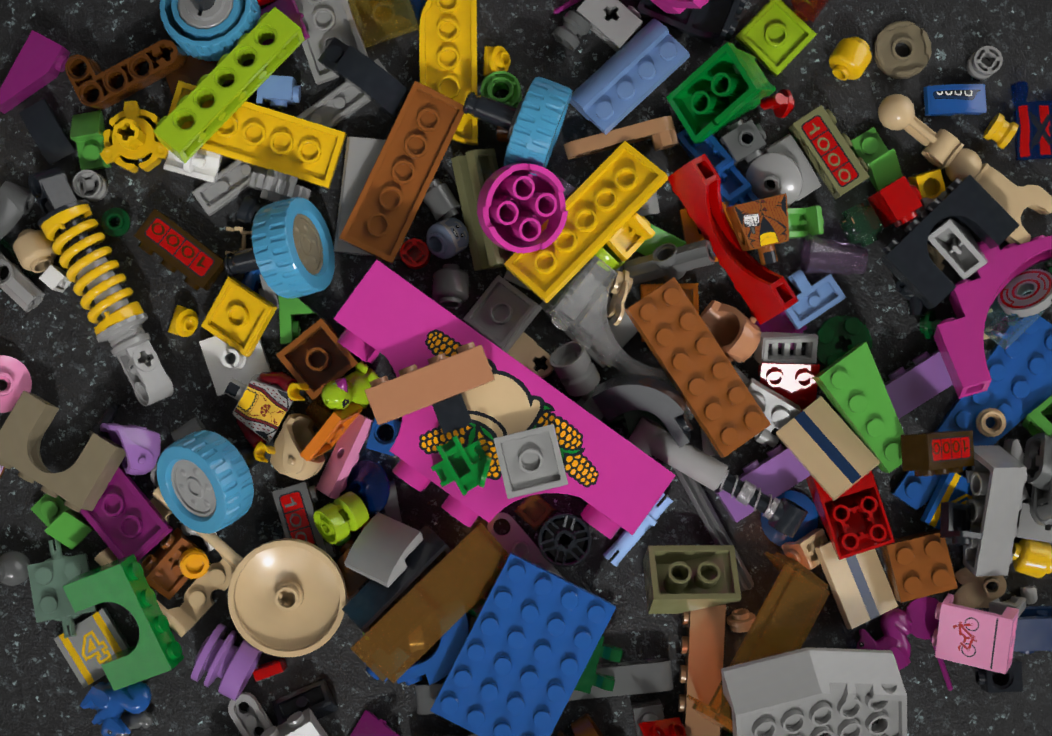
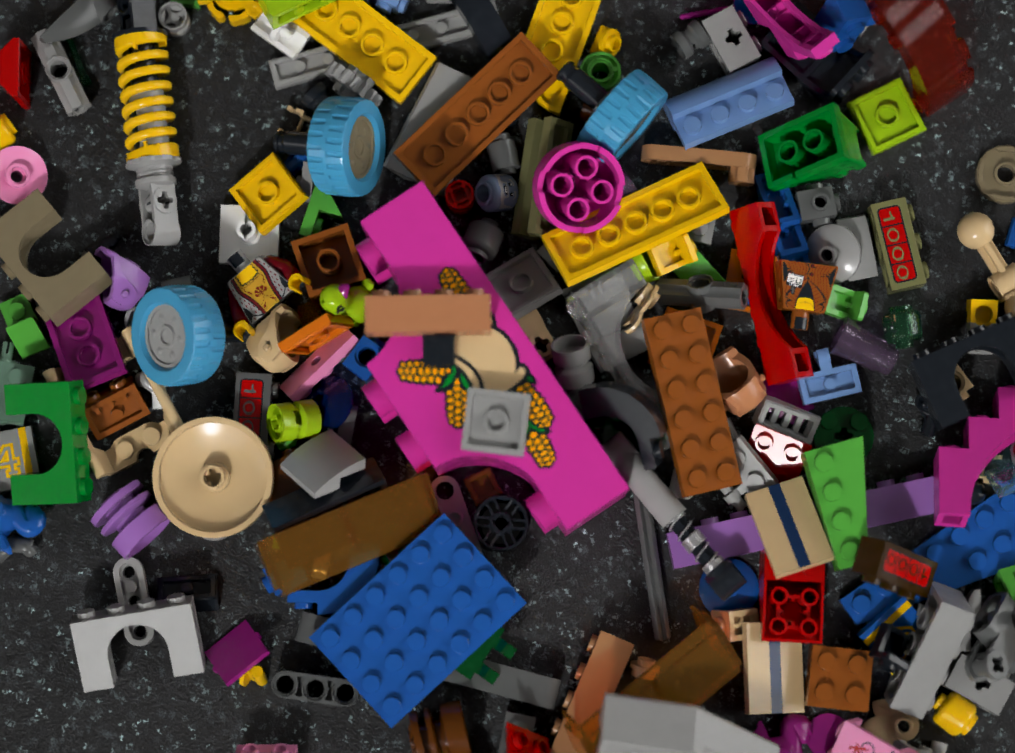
camera: 25 degrees right, 5 degrees down
tan head [13,229,57,273] -> none
white piece [39,265,72,293] -> none
dark green plate [101,208,131,237] -> none
brick [134,209,225,291] -> none
yellow plate [168,305,198,337] -> none
light orange tile [179,548,209,579] -> none
red tile [253,657,288,681] -> none
green piece [431,436,492,496] -> none
light blue pin [603,493,674,567] -> none
olive slope [643,545,741,614] -> none
red plate [760,89,794,118] -> none
yellow head [828,36,872,81] -> none
bright green slope [851,127,903,192] -> none
red brick [867,176,923,228] -> none
dark green plate [920,310,945,339] -> none
light grey slope [928,218,988,280] -> none
tan plate [976,408,1006,437] -> none

